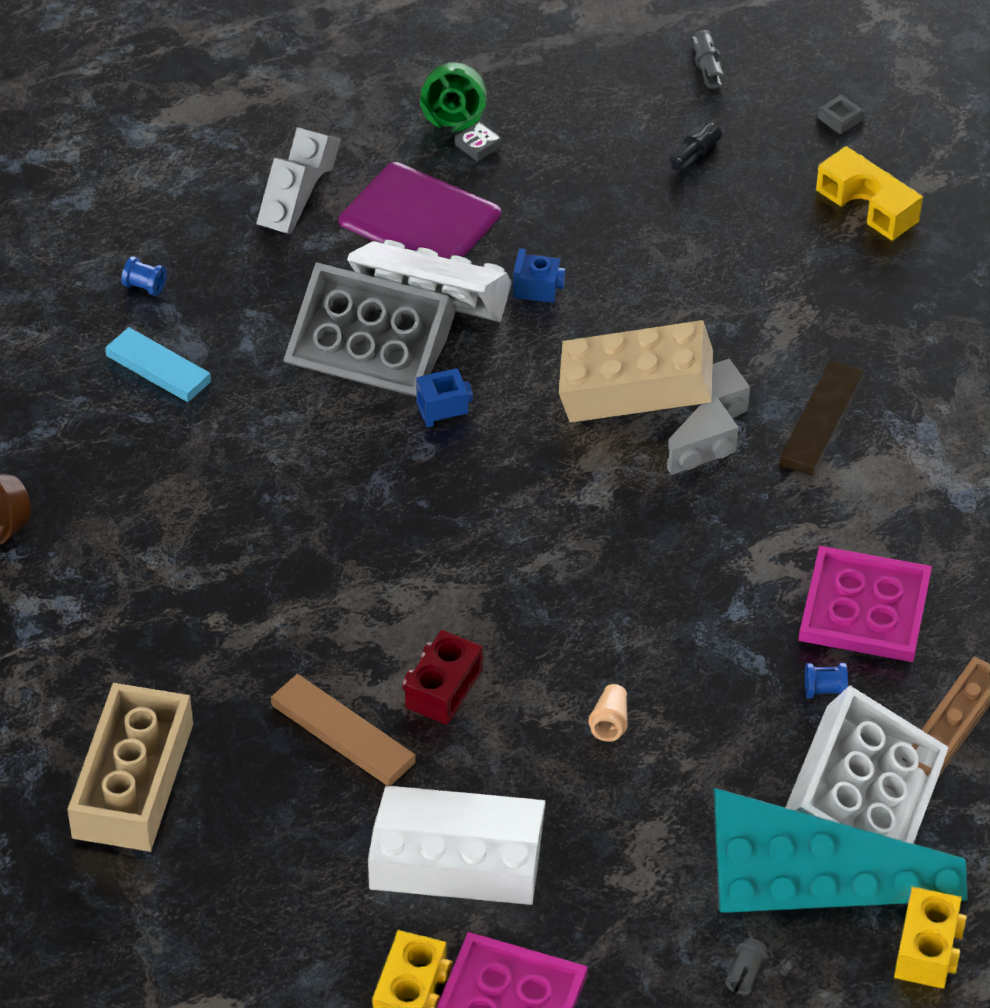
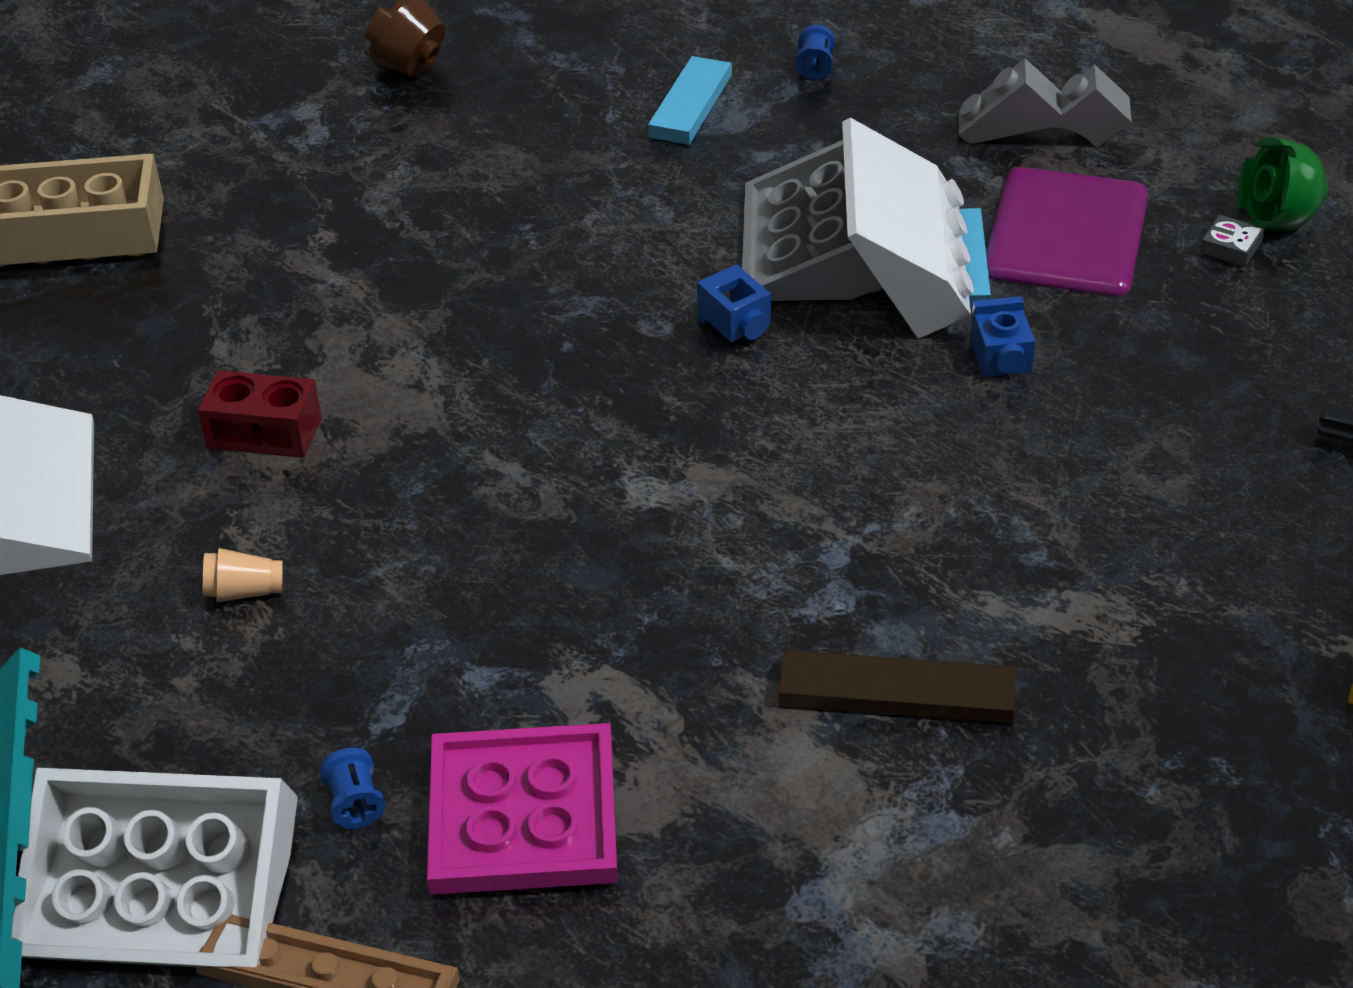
camera: 75 degrees right, 5 degrees down
medium nougat tile [271,674,416,786] -> none
tan brick [559,320,713,423] -> none
light grey arch [667,358,750,475] -> none

